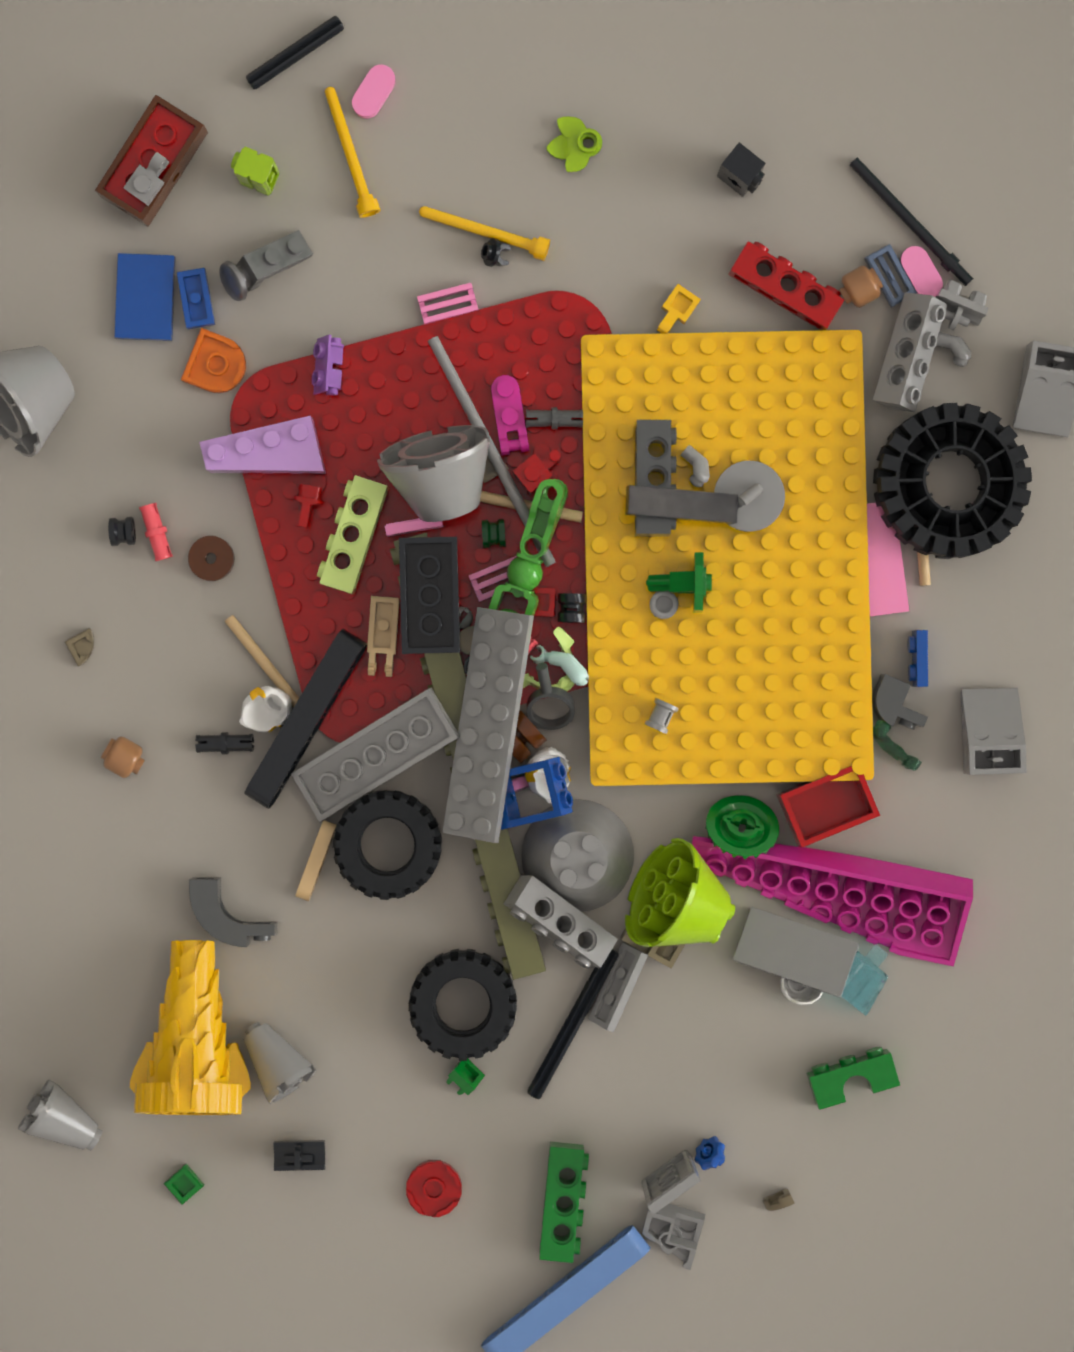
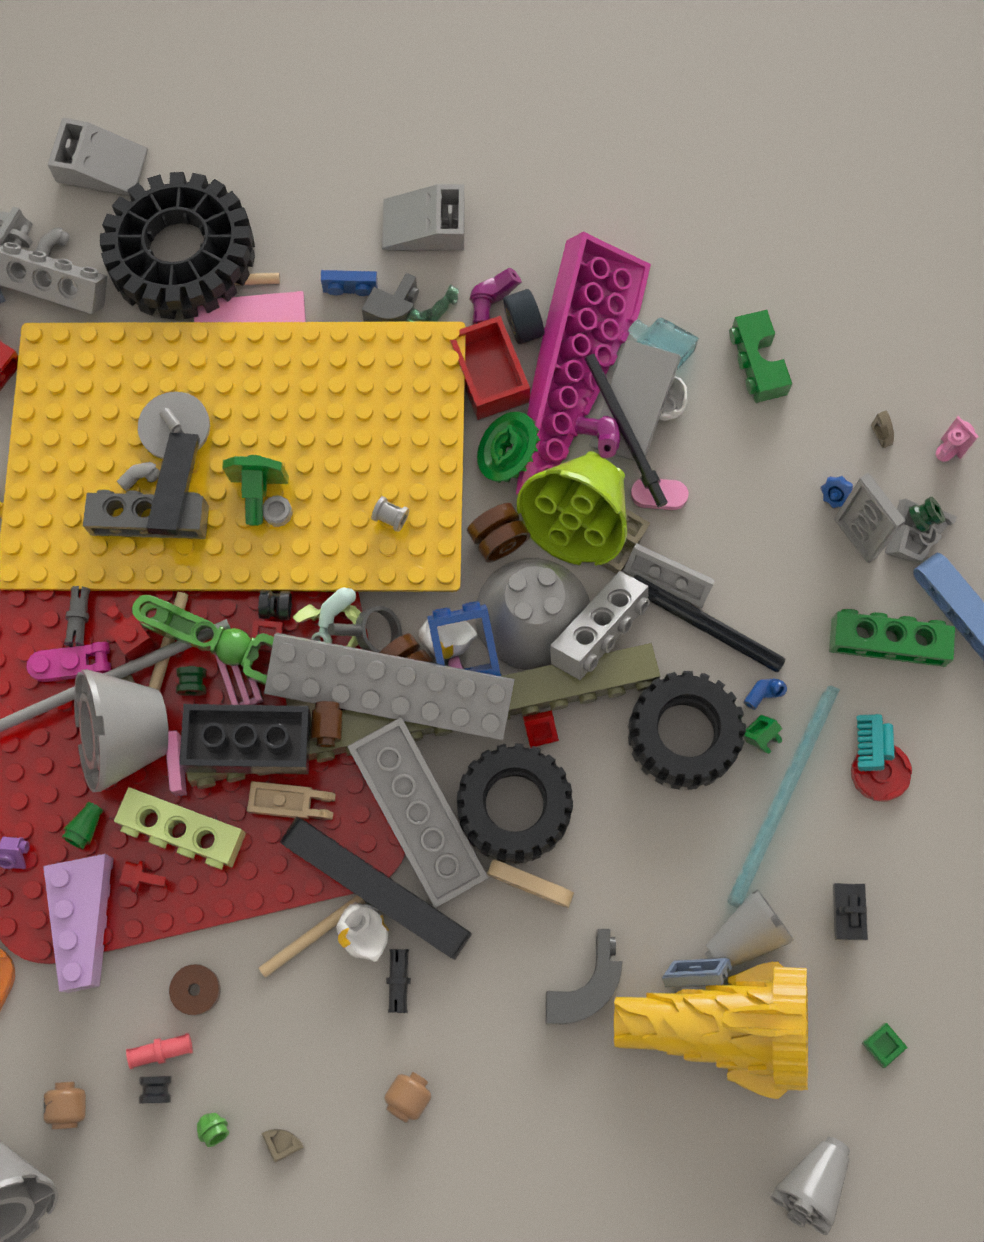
camera: 90 degrees left, 15 degrees down
none -> medium nougat head [44,1082,86,1129]
none -> green cone [62,802,103,849]
none -> bright green plate [197,1113,229,1147]
none -> reddish brown brick [311,701,342,748]
none -> reddish brown wheel [467,503,531,563]
none -> magenta arm [469,268,522,325]
none -> black wheel [503,289,545,344]
none -> red plate [523,710,559,748]
none -> magenta arm [575,416,620,458]
none -> black bar [585,354,668,508]
none -> bright pink tile [631,479,688,510]
none -> sand blue tile [662,958,732,987]
none -> clear light blue tile [727,685,840,908]
none -> blue arm [743,678,787,710]
none -> teal piece [856,714,895,771]
none -> dark green wheel [909,497,945,533]
none -> bright pink hinge [936,416,979,462]

